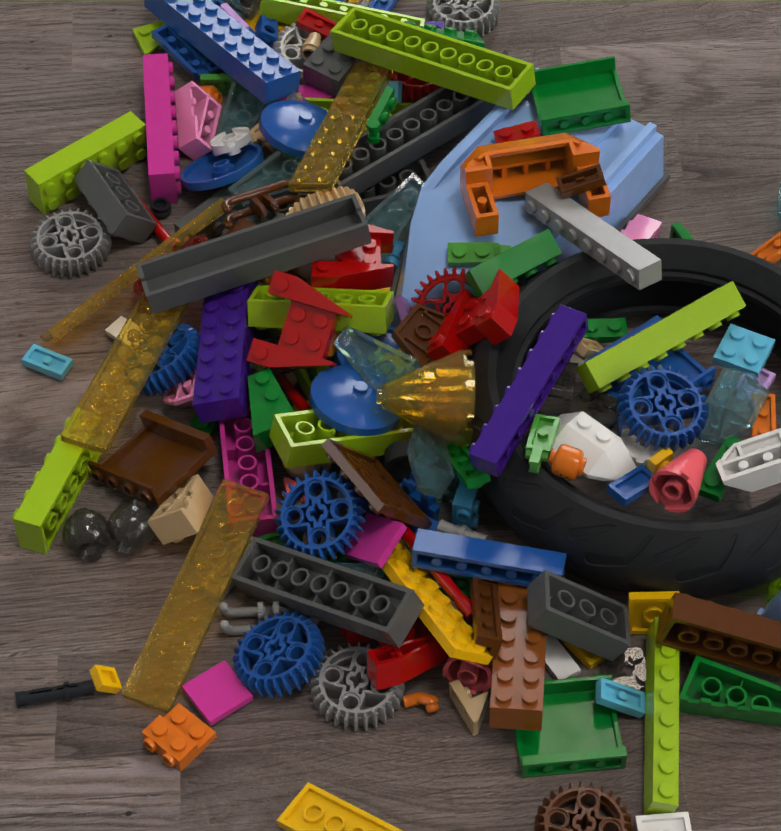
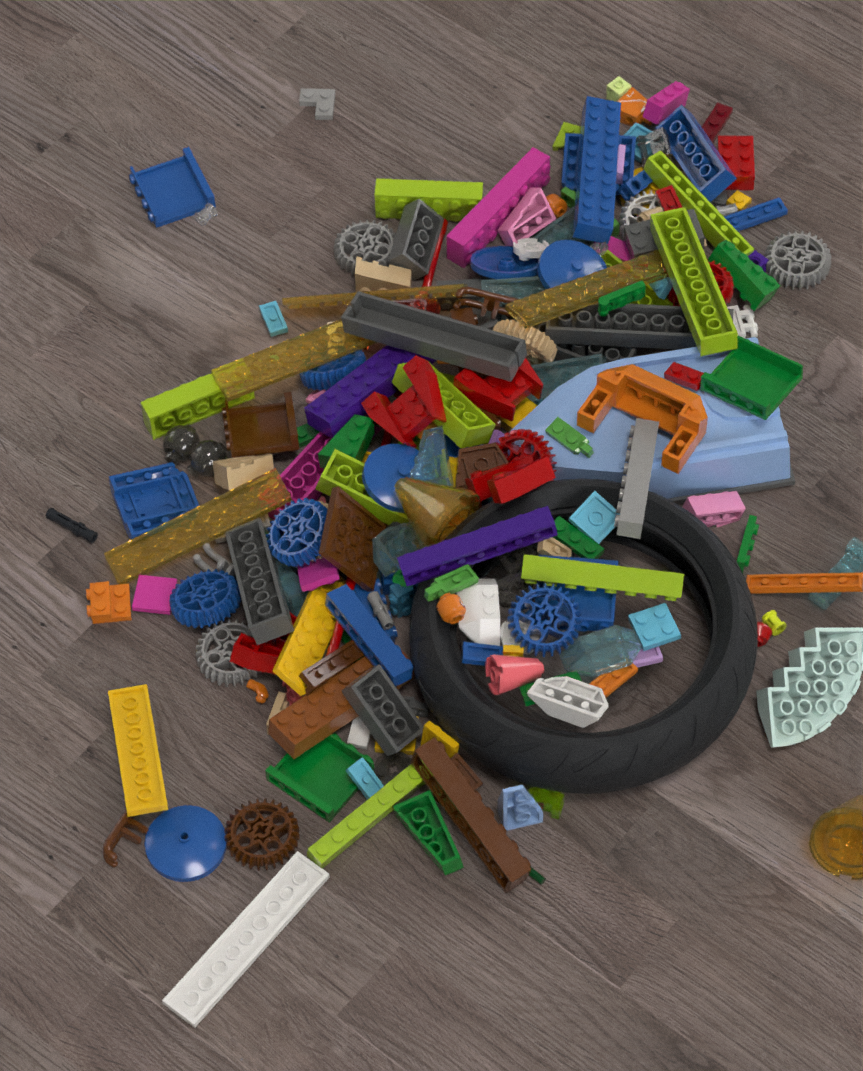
camera: 45 degrees right, 5 degrees up
yellow plate [89,665,122,694] -> none
black plate [150,197,172,218] -> none
green wedge [464,229,562,298] -> none
reddish brown tile [556,163,606,199] -> none
none -> blue wedge [109,462,199,540]
none -> tan wedge [355,256,412,298]
none -> medium azure plate [568,491,620,544]

